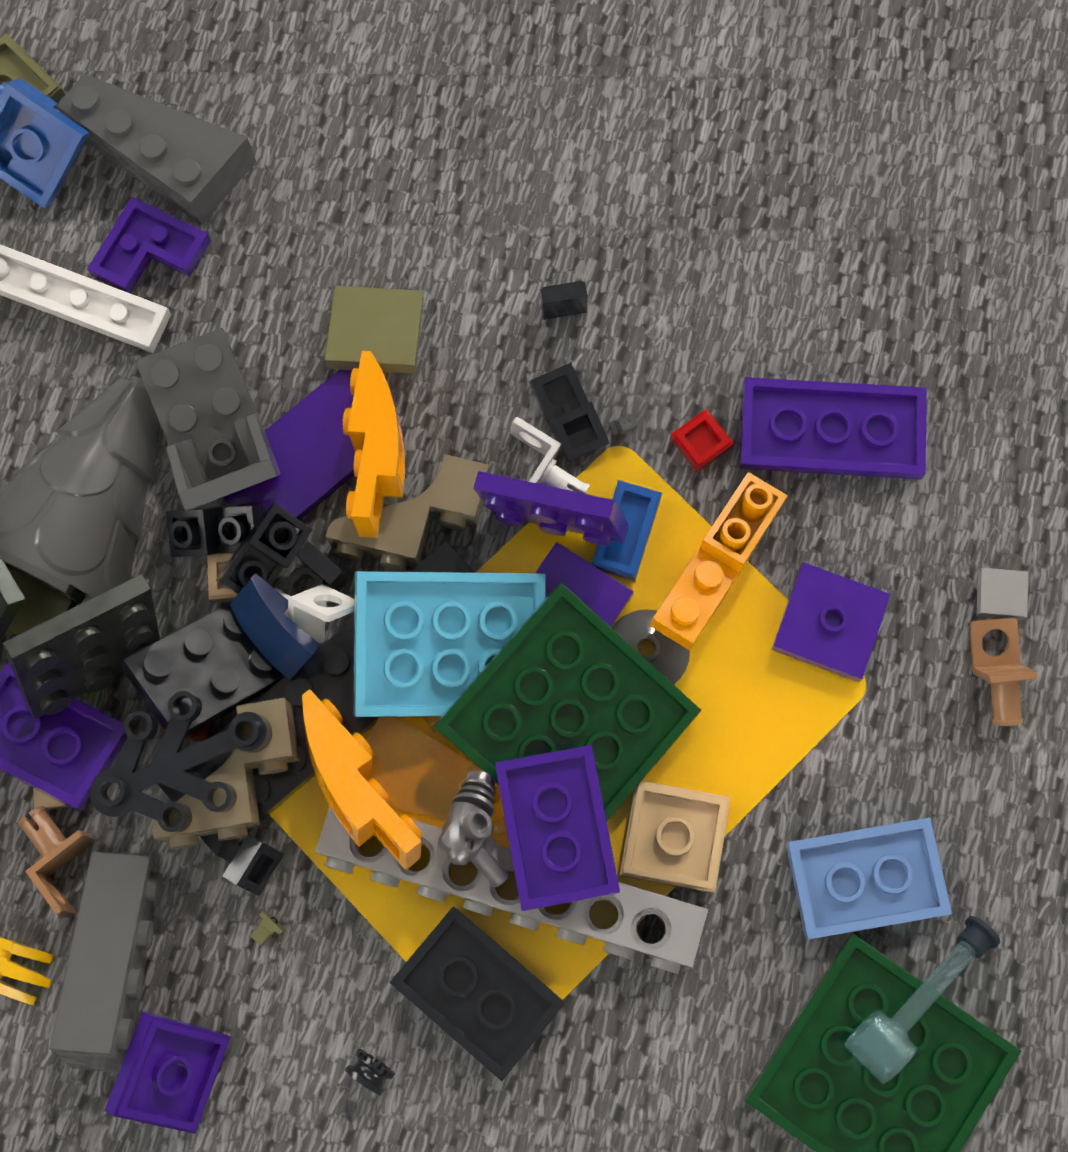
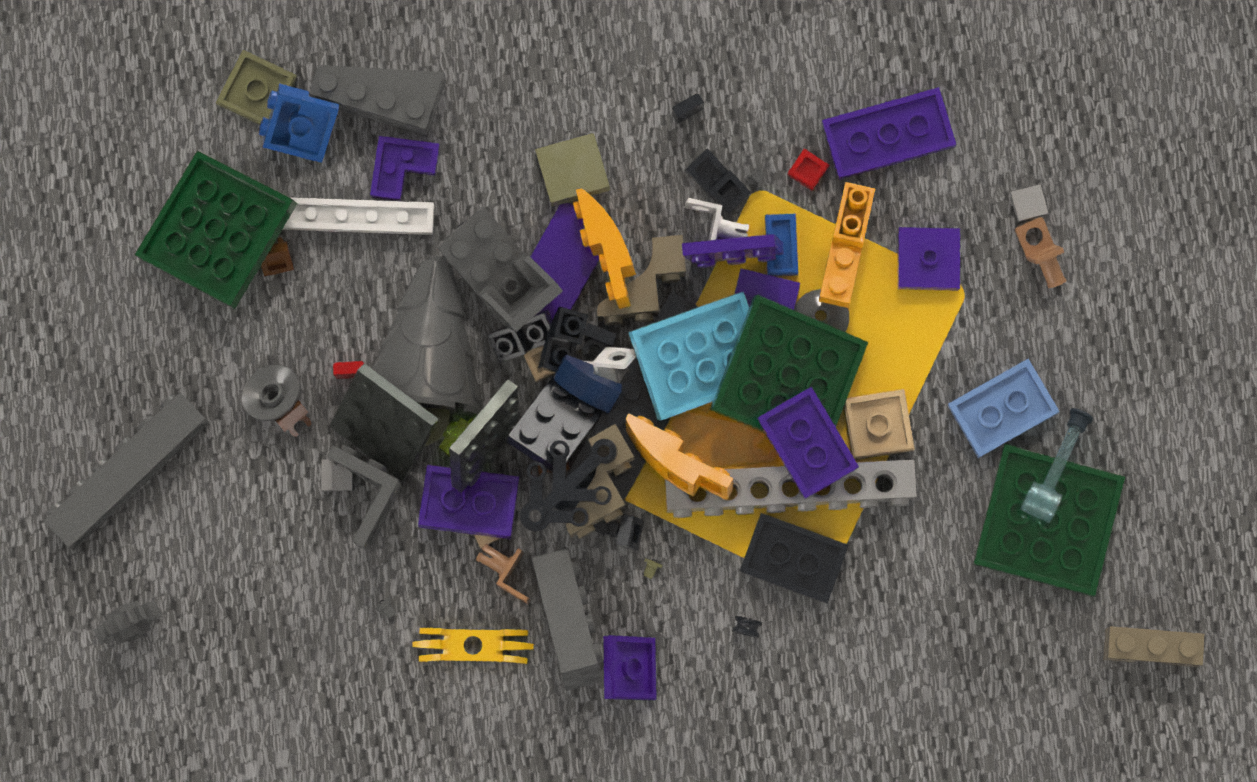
camera: 20 degrees left, 5 degrees up
flat silver piece [438,771,509,887] -> none

